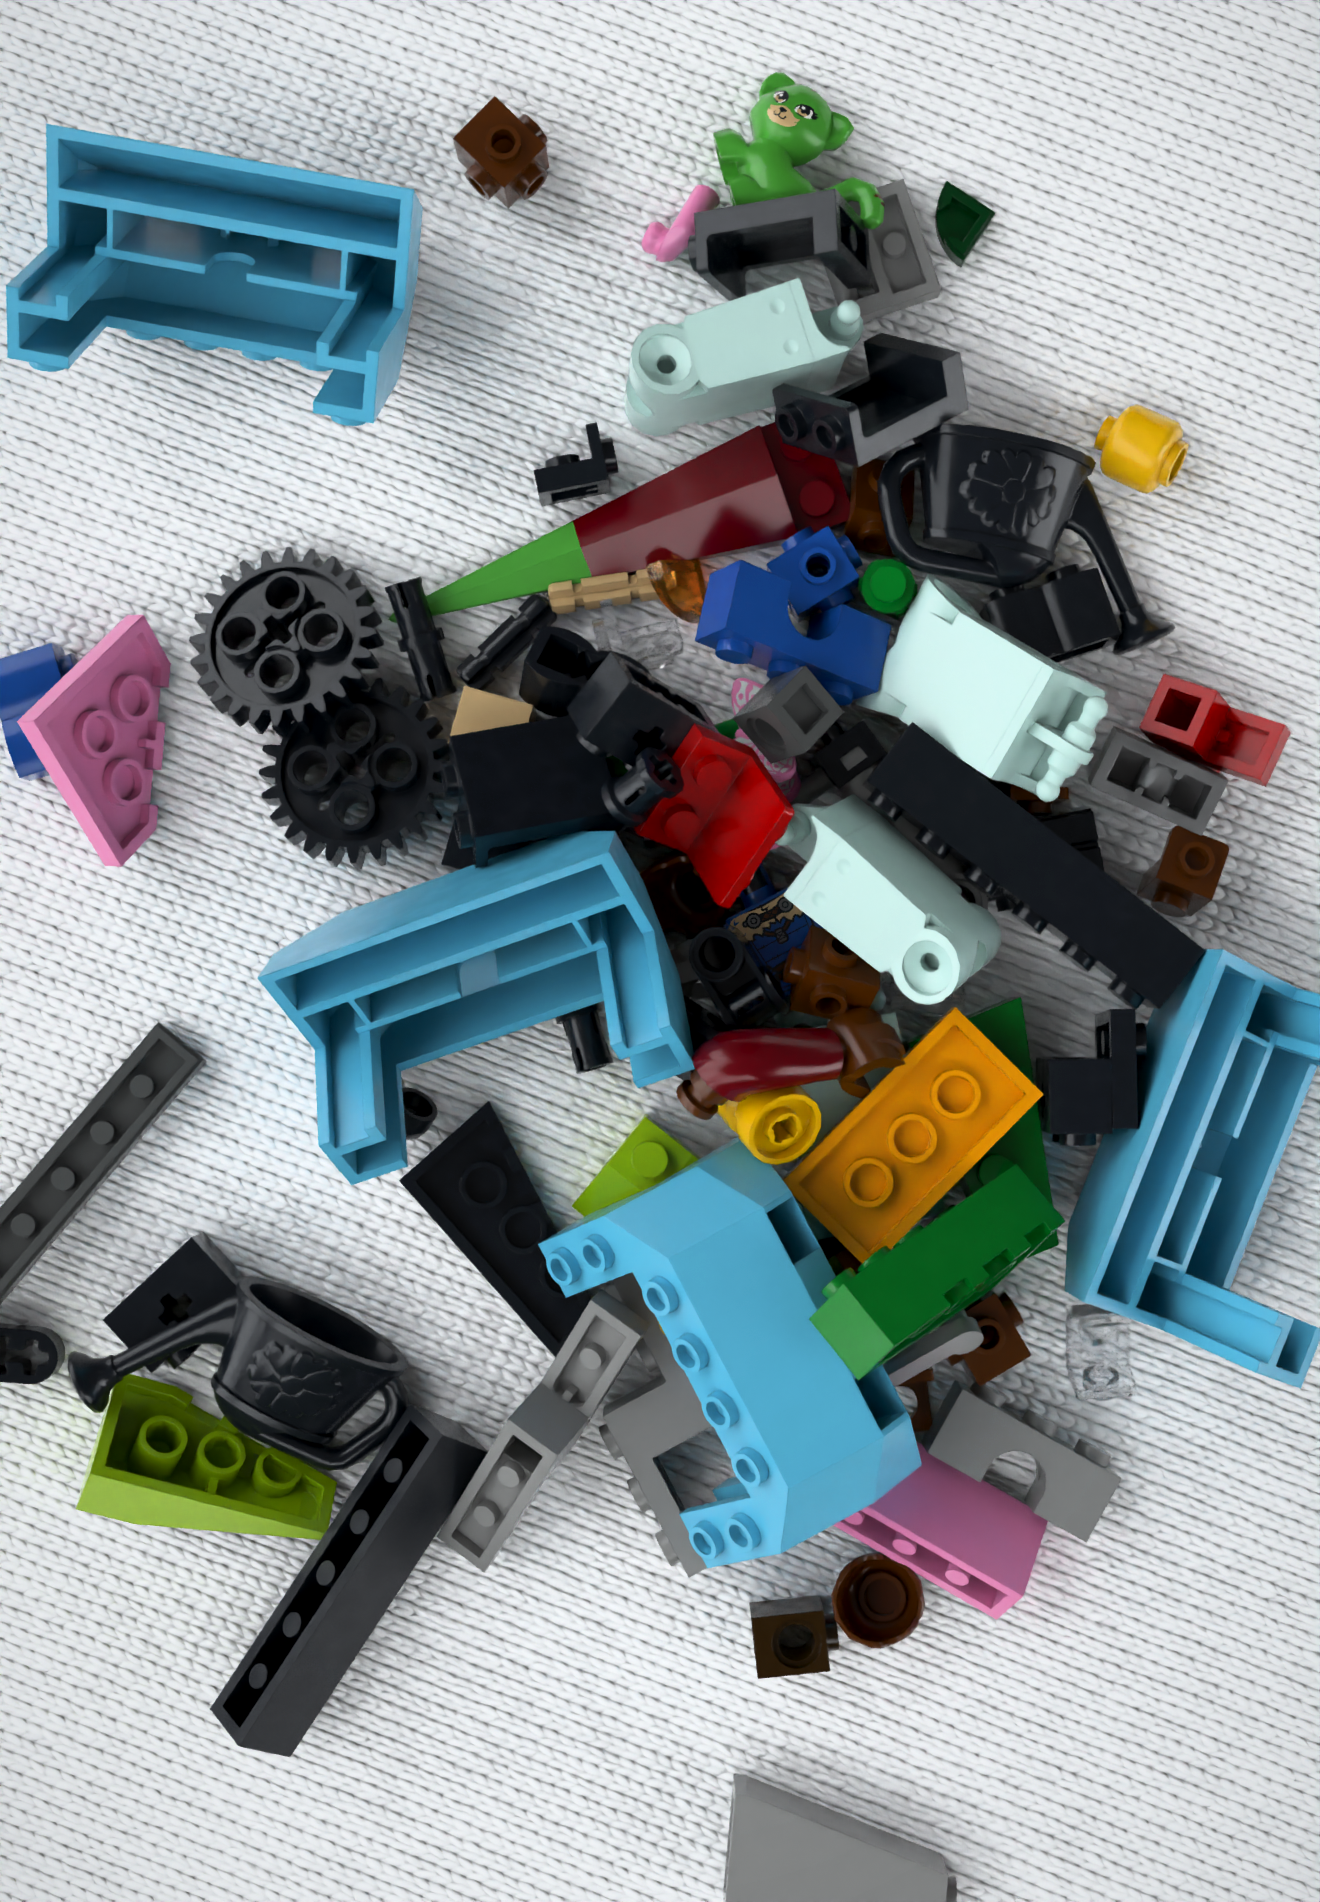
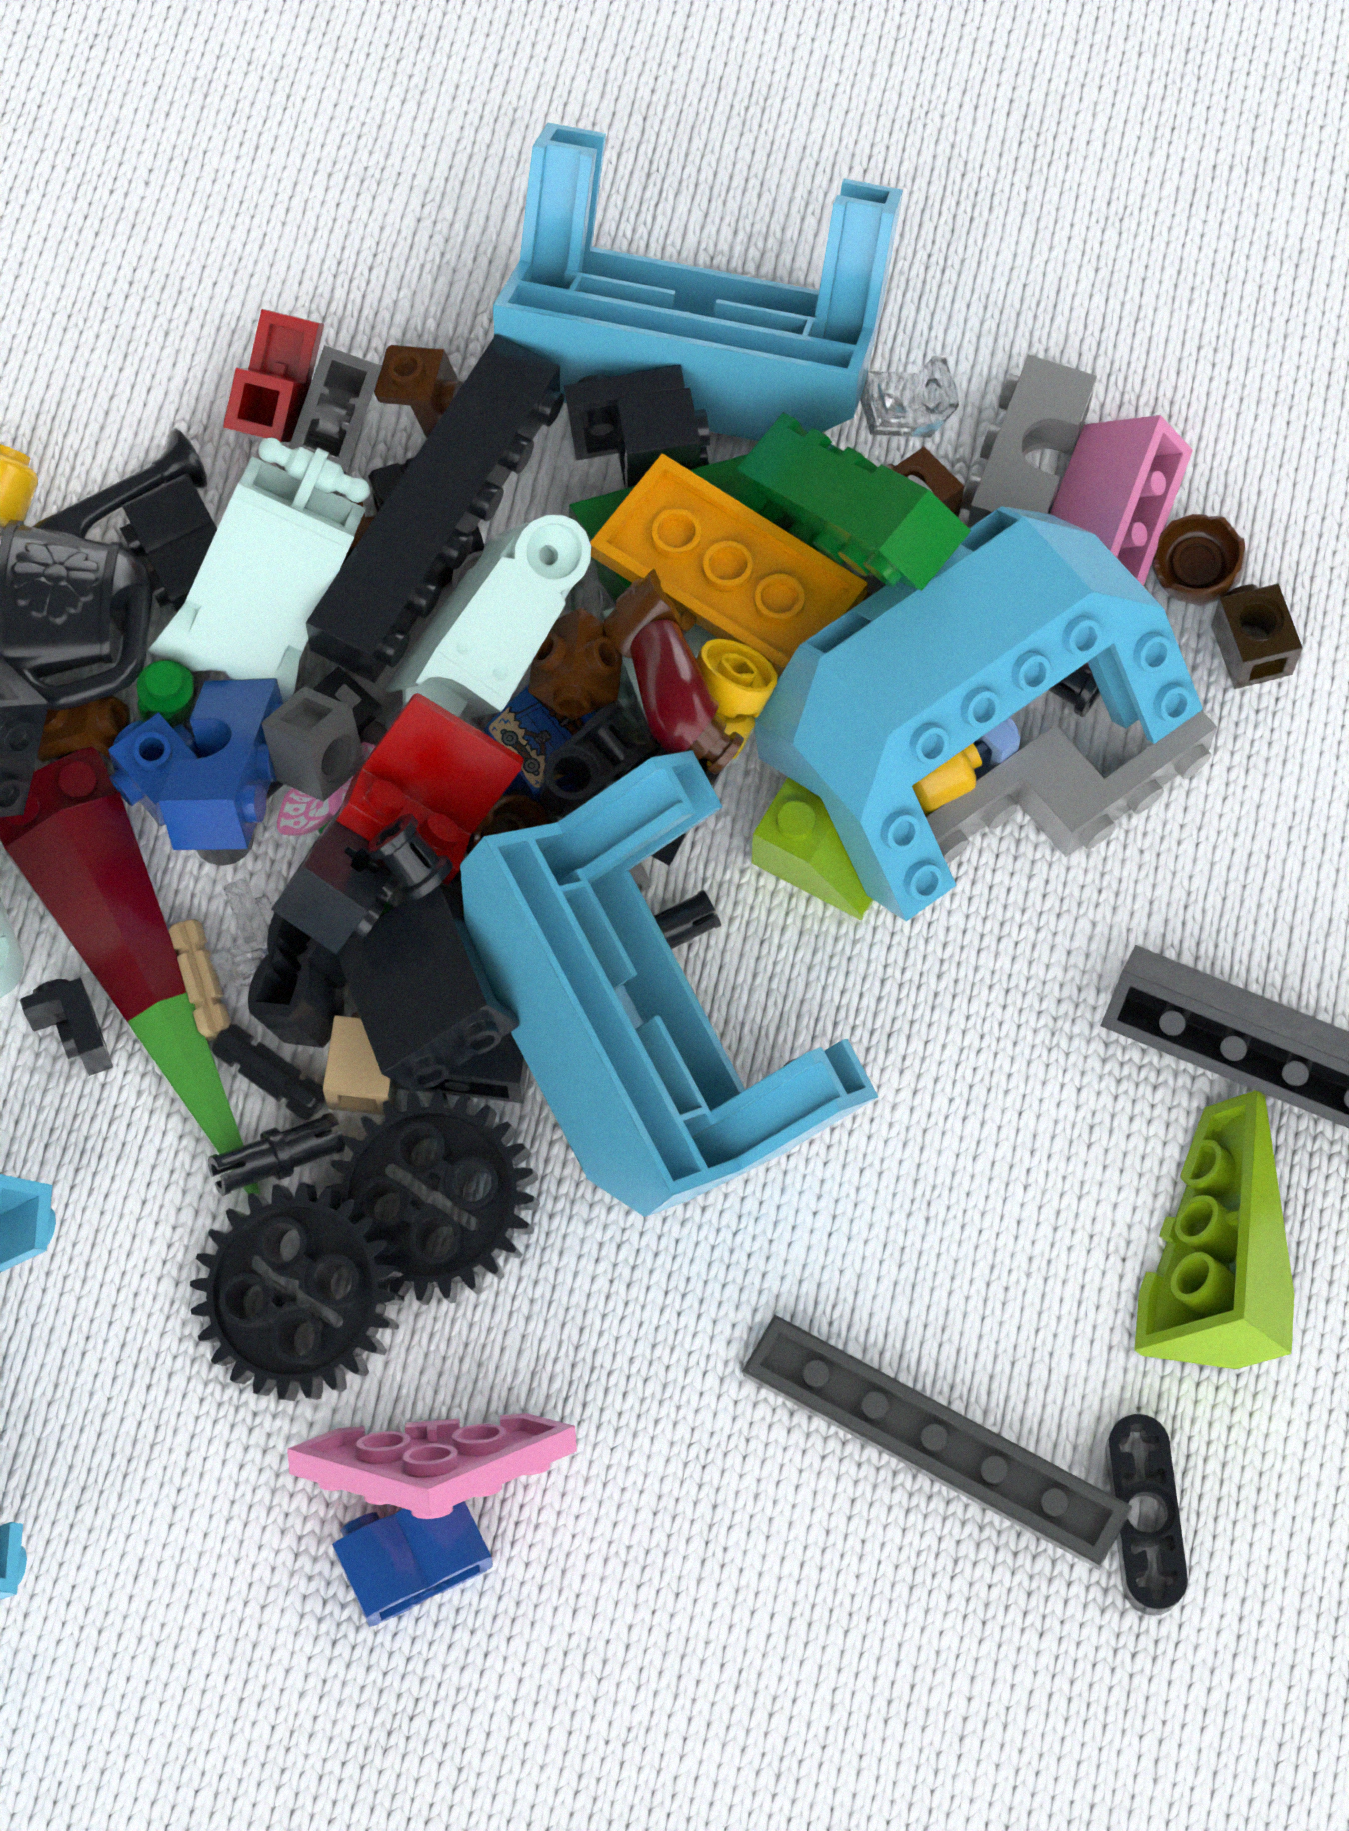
camera: 105 degrees left, 20 degrees down
black piece [68,1276,409,1471] -> none
black brick [103,1232,245,1373] -> none
black wing [399,1101,592,1357] -> none
light grey bracket [437,1289,651,1572] -> none
clear orange tile [646,560,706,623] -> none

